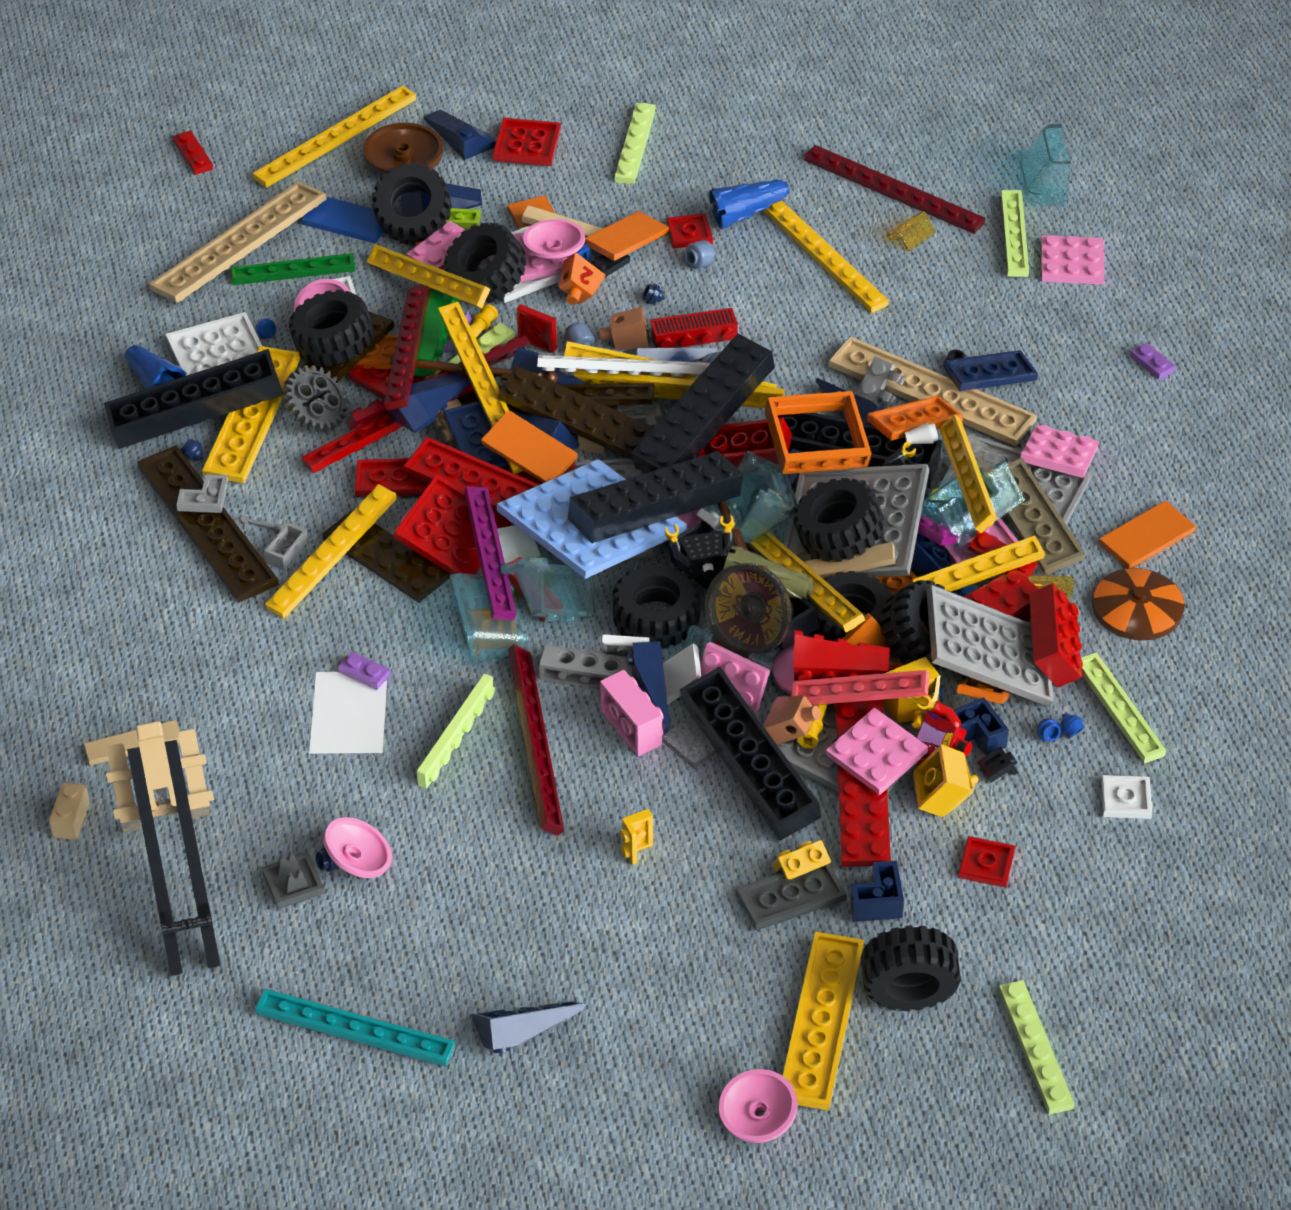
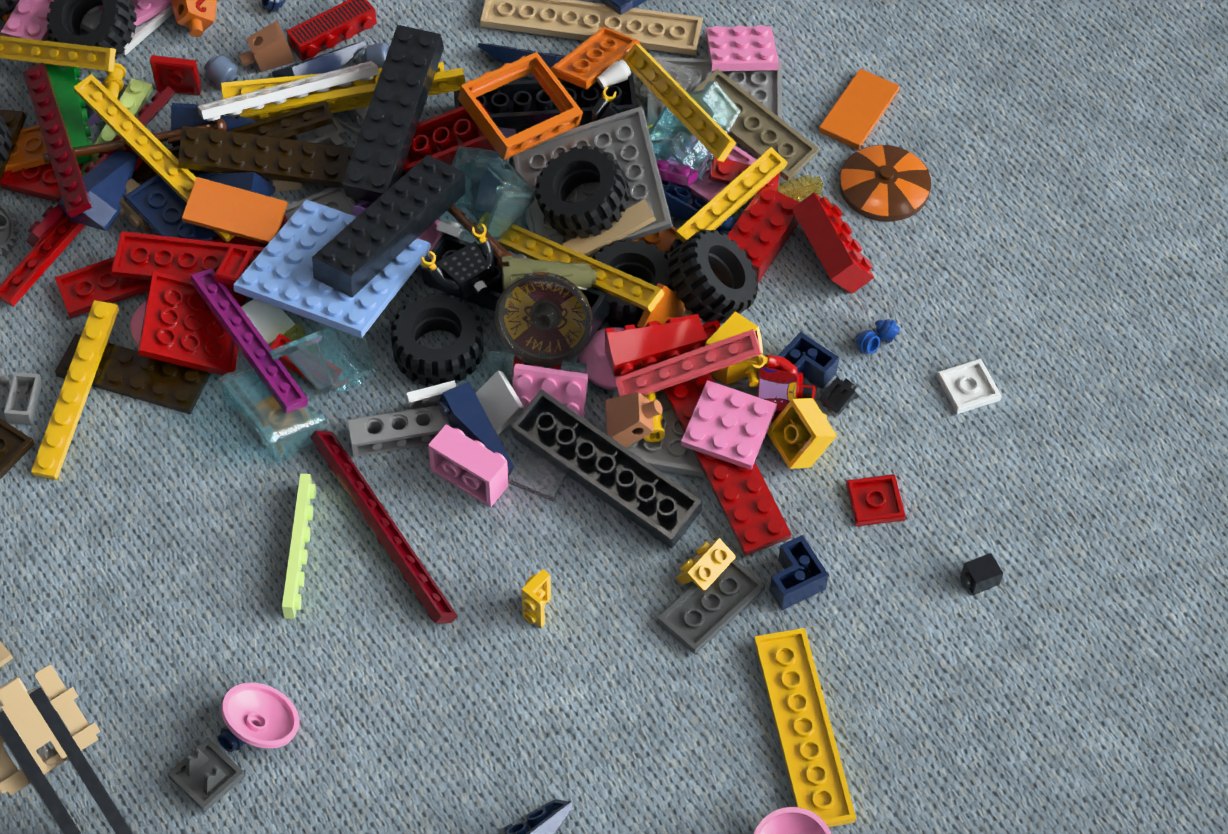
camera: 25 degrees left, 10 degrees up
white sticker [309,672,387,754] -> none
medium lavender plate [338,652,390,690] -> none
light grey plate [856,356,906,404] -> none
black tyre [861,925,961,1011] -> none
light grey plate [926,585,1054,707] -> none
orange tile [957,677,1011,704] -> none
yellowish green plate [999,980,1074,1114] -> none
yellowish green plate [1081,652,1166,763] -> none
none -> red tile [214,244,254,286]
none -> black brick [960,553,1003,595]

